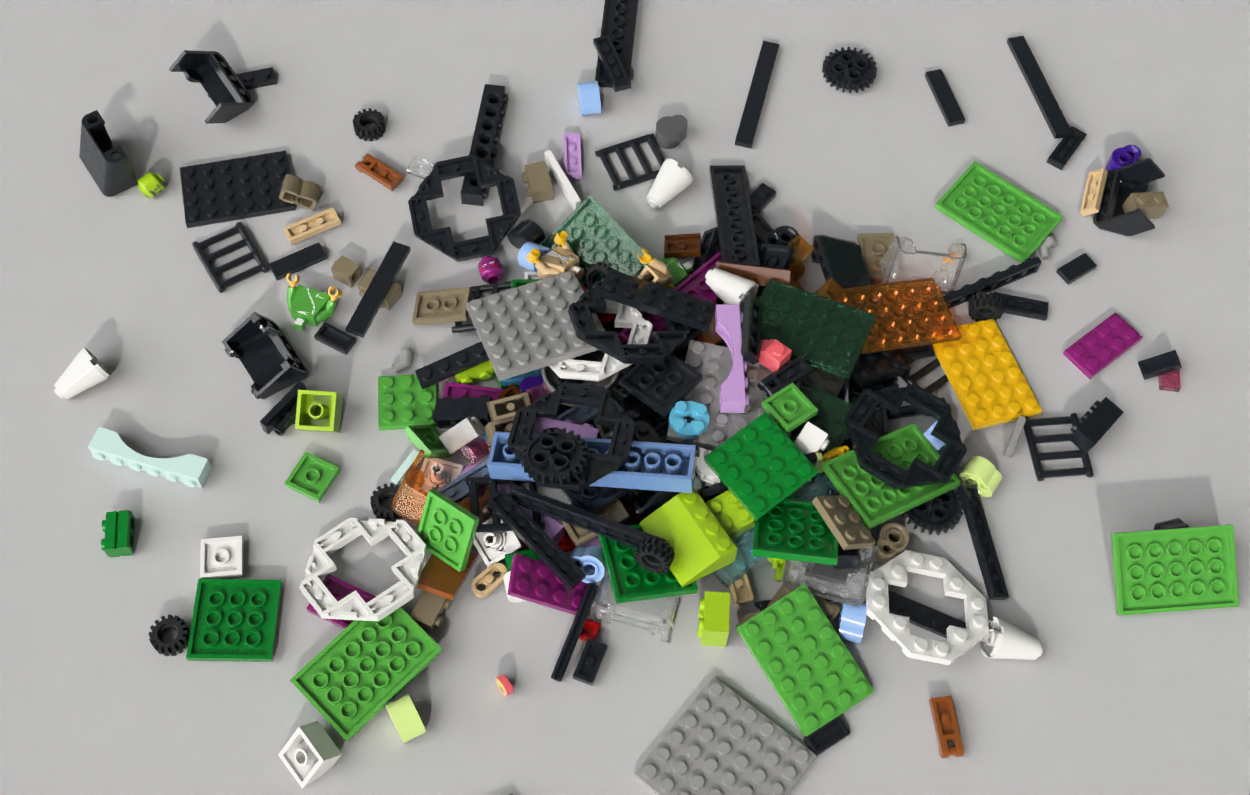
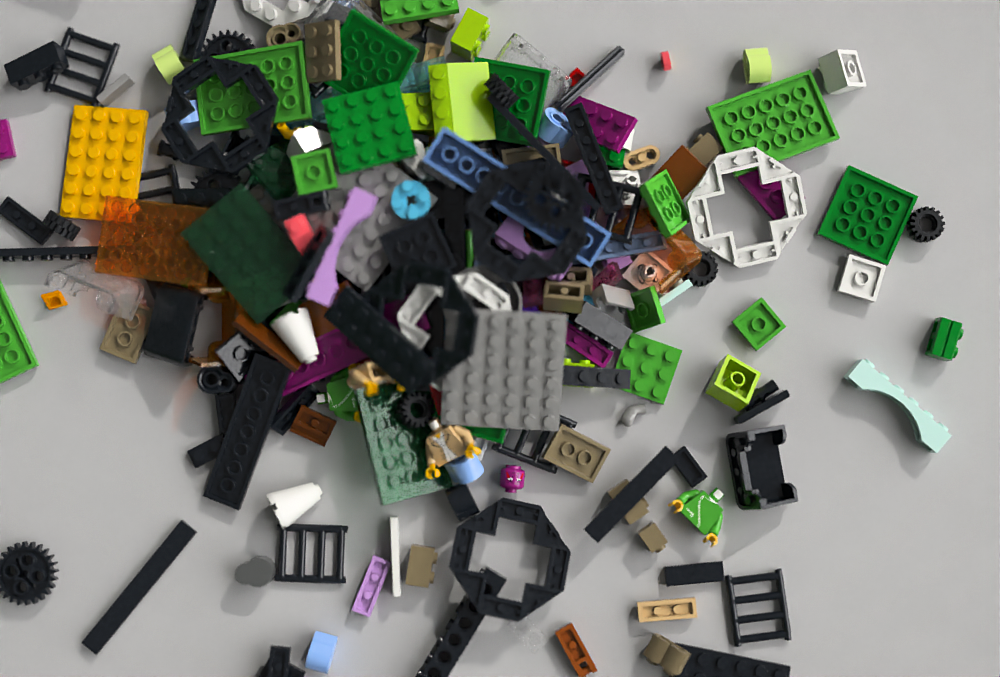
camera: 155 degrees left, 25 degrees up
white cone [54,348,111,399] -> none
black plate [573,638,608,686] -> none

